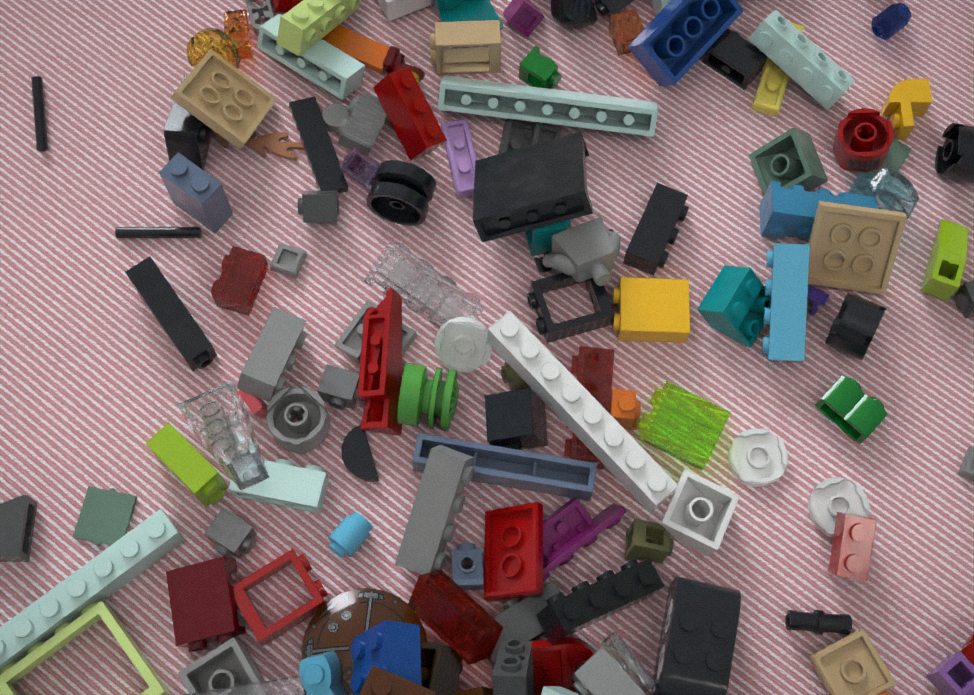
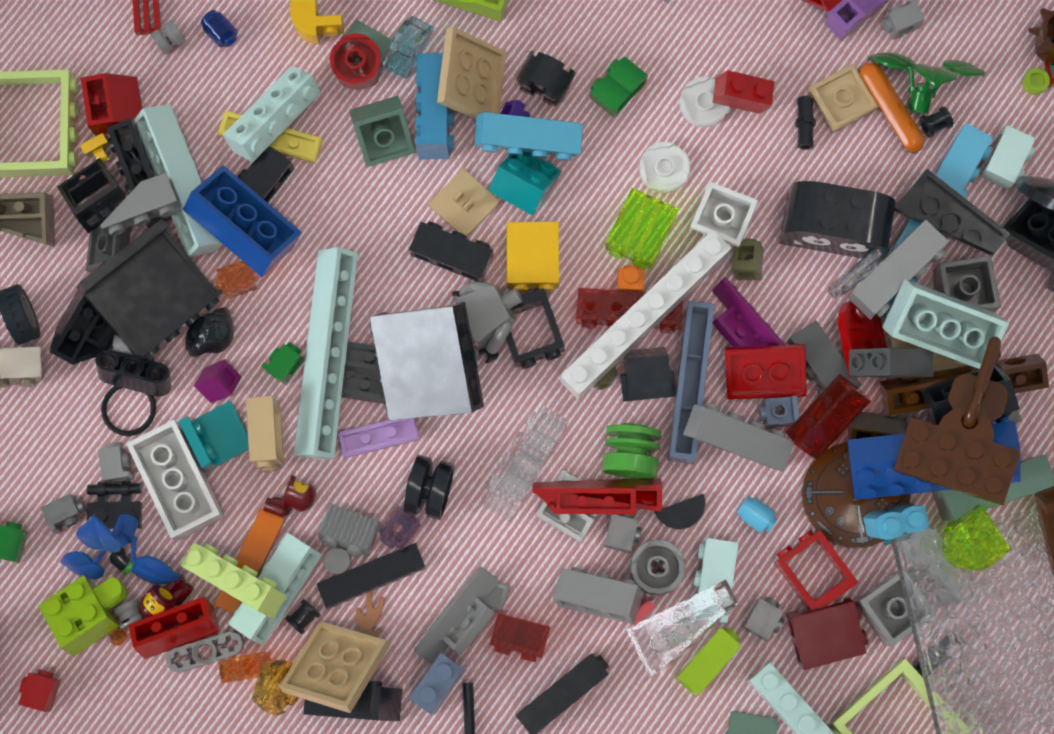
camera: 85 degrees left, 10 degrees up
dark grey brick [298,190,339,223] -> none
red brick [373,67,447,161] -> none
white tile [435,317,492,373] -> none
black brick [536,559,664,644] -> none
none -> black bush [285,598,321,635]
none -> light grey bracket [414,567,499,664]
none -> tan piece [428,168,500,238]

